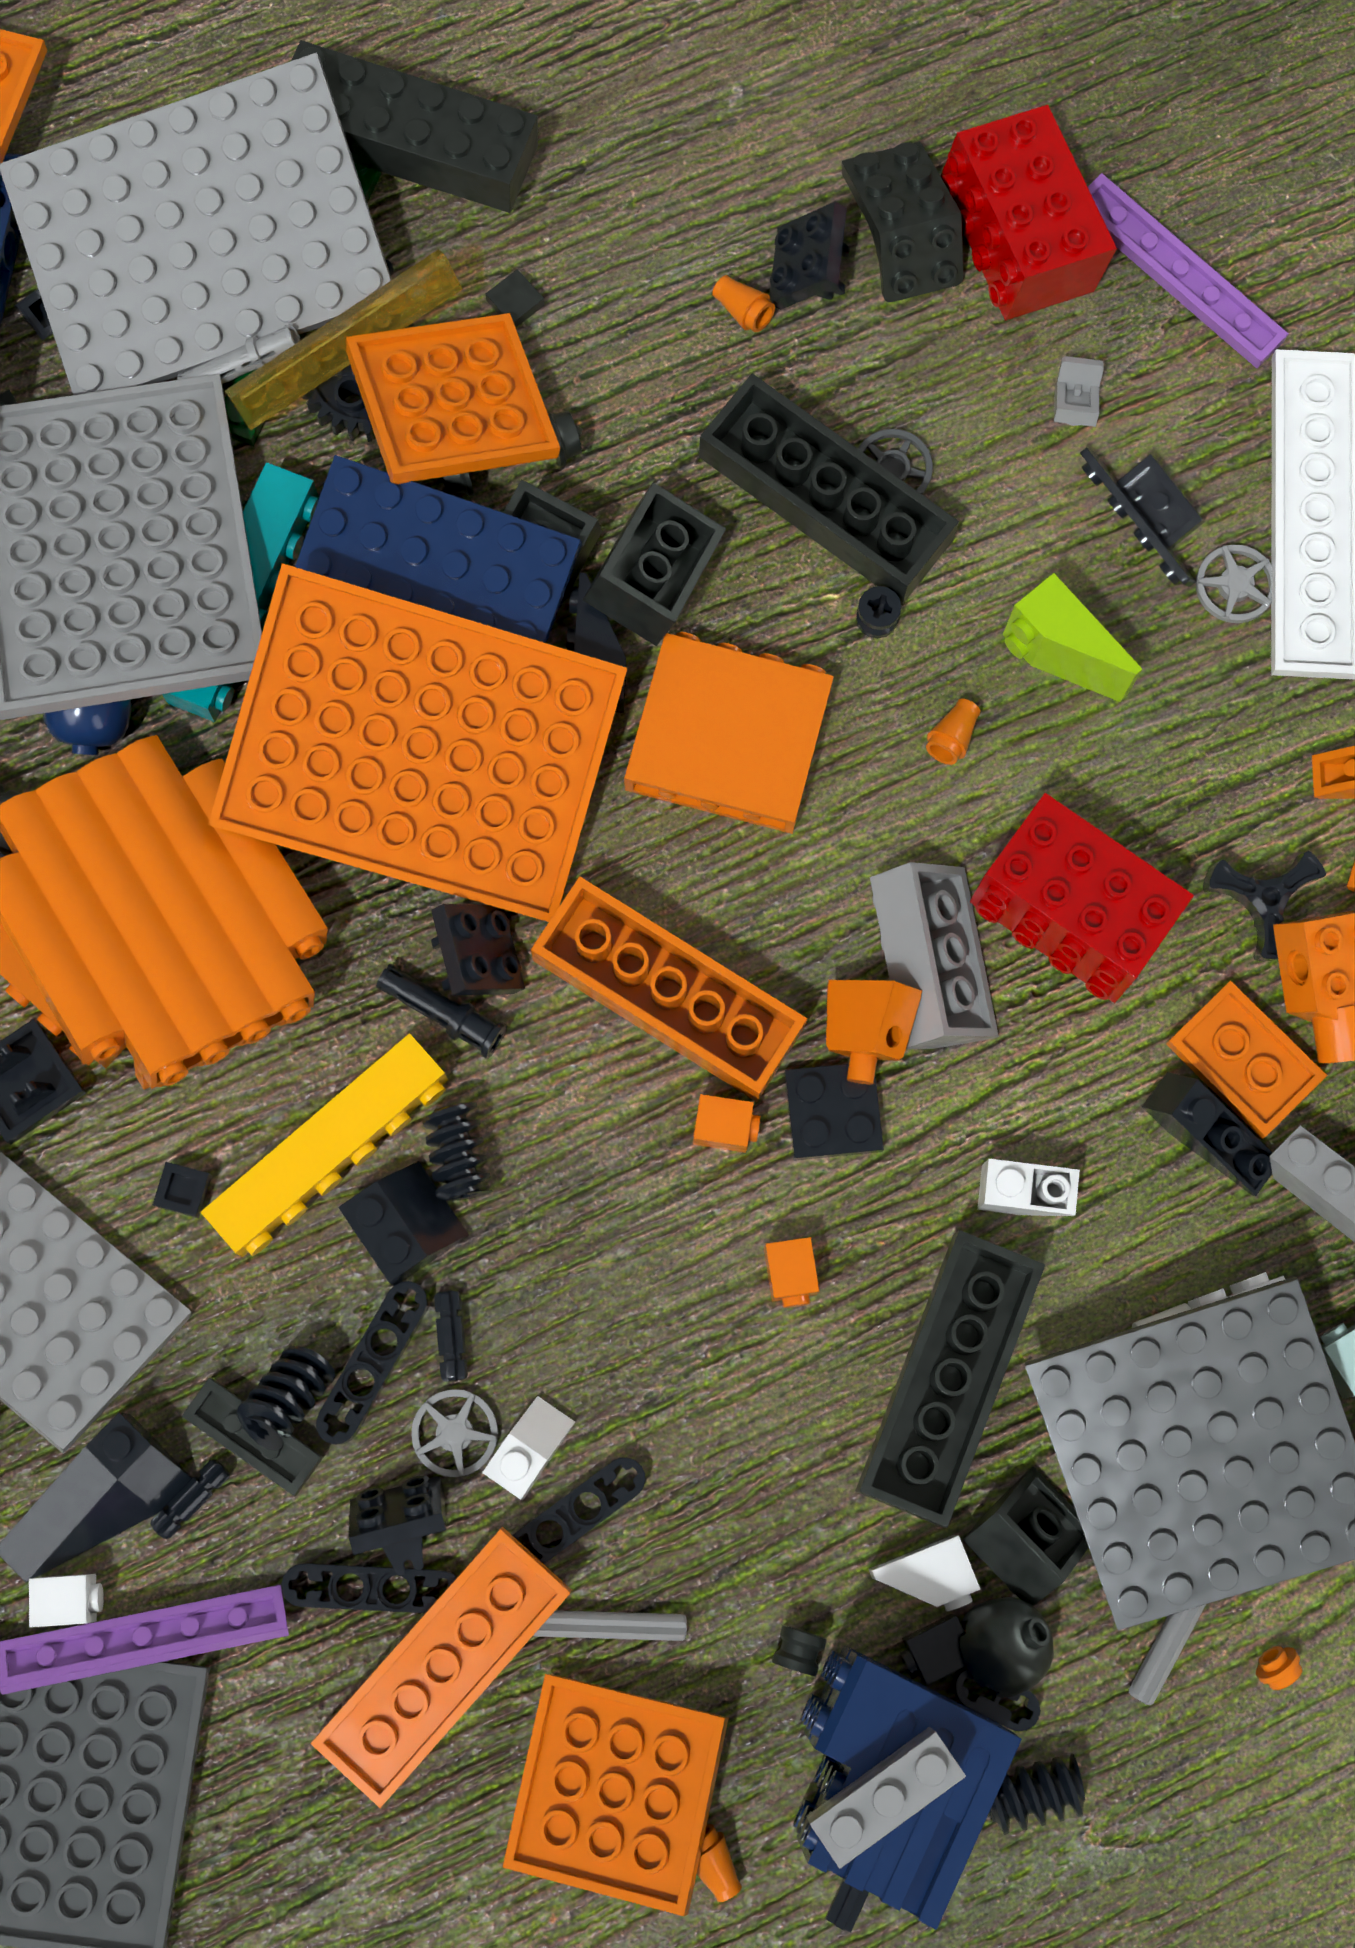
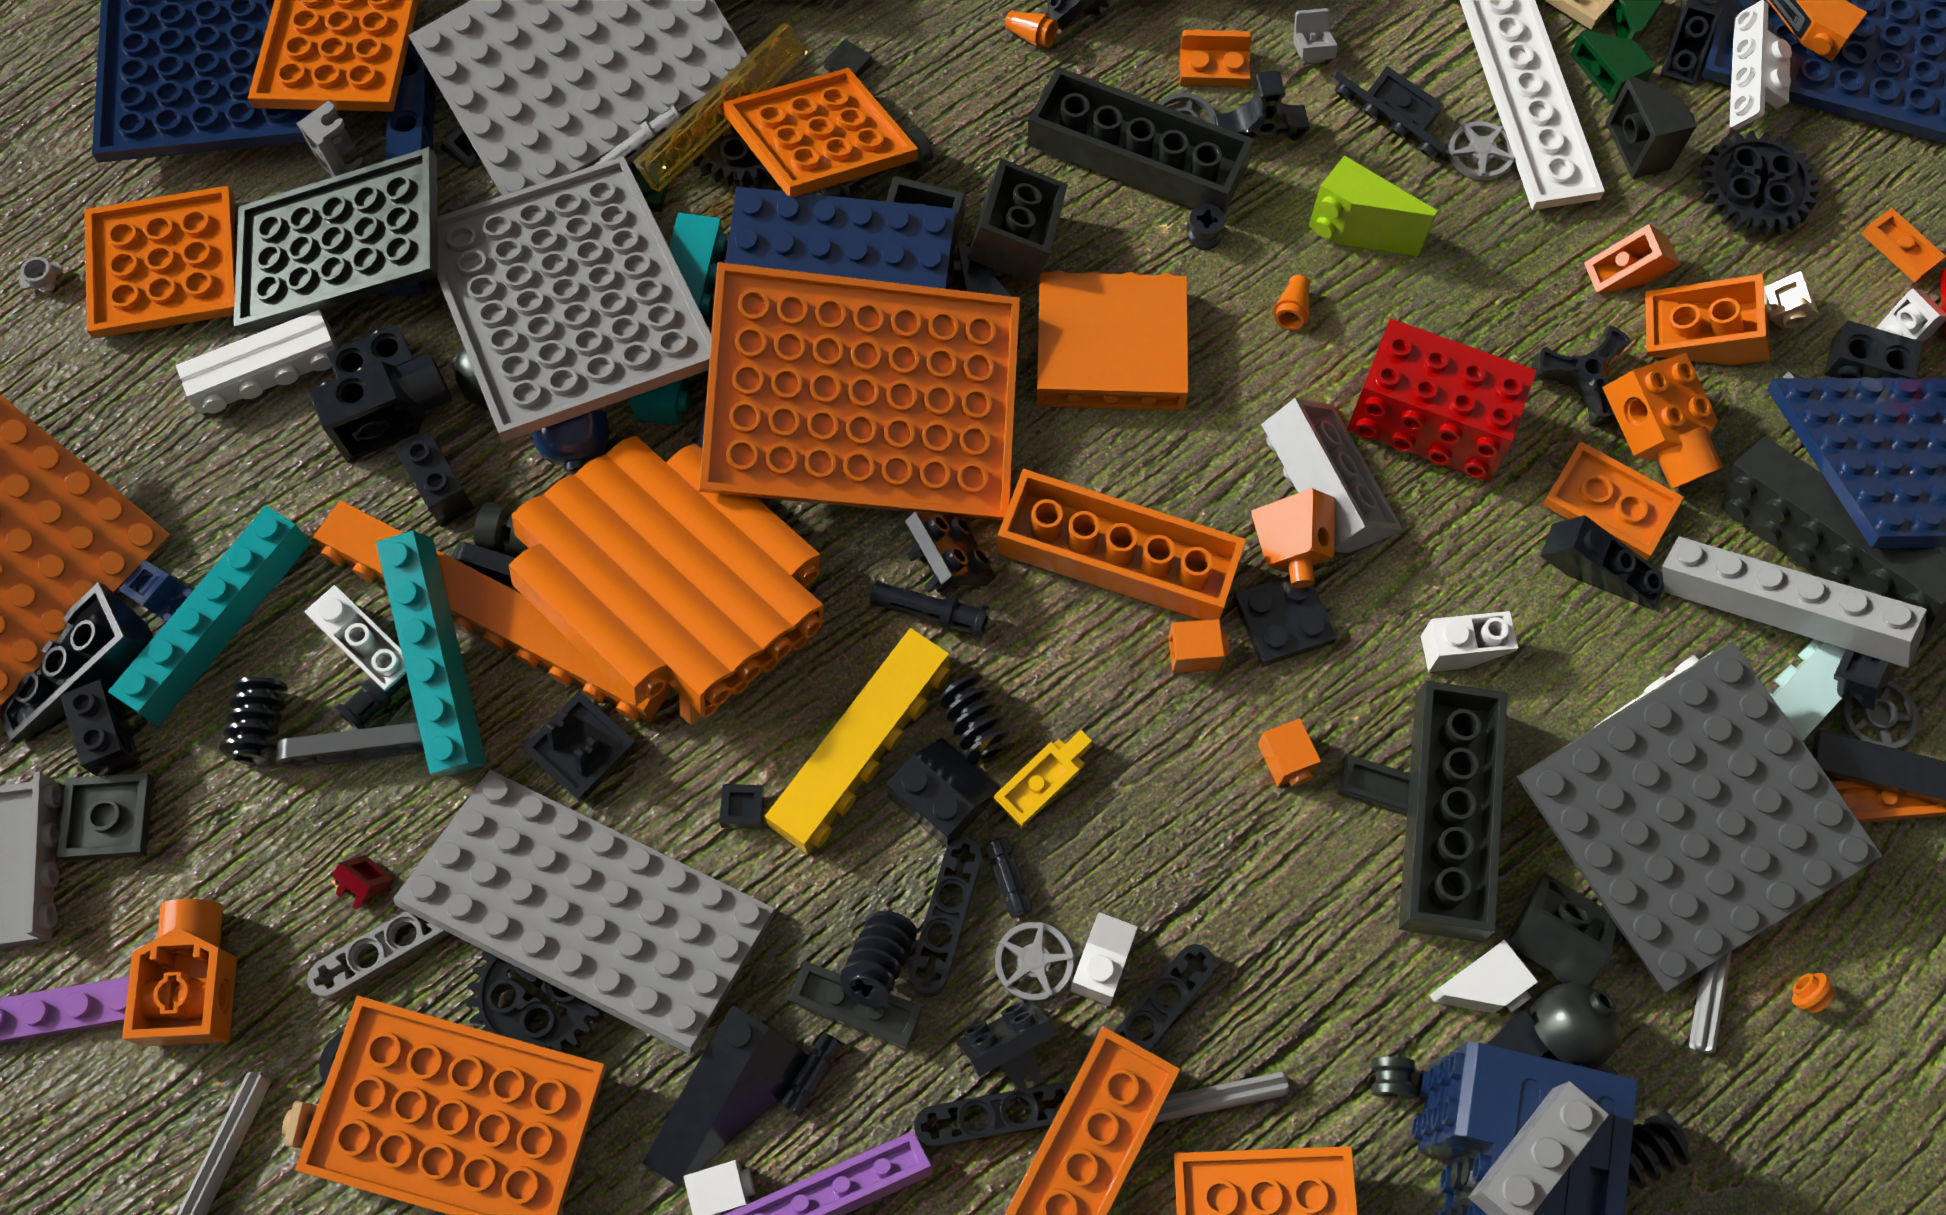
camera: 10 degrees left, 10 degrees down
none -> yellow hinge [993,730,1092,829]
none -> orange bracket [1179,29,1252,87]
none -> black piece [1214,71,1310,141]
none -> pearl dark grey tile [1336,754,1410,816]

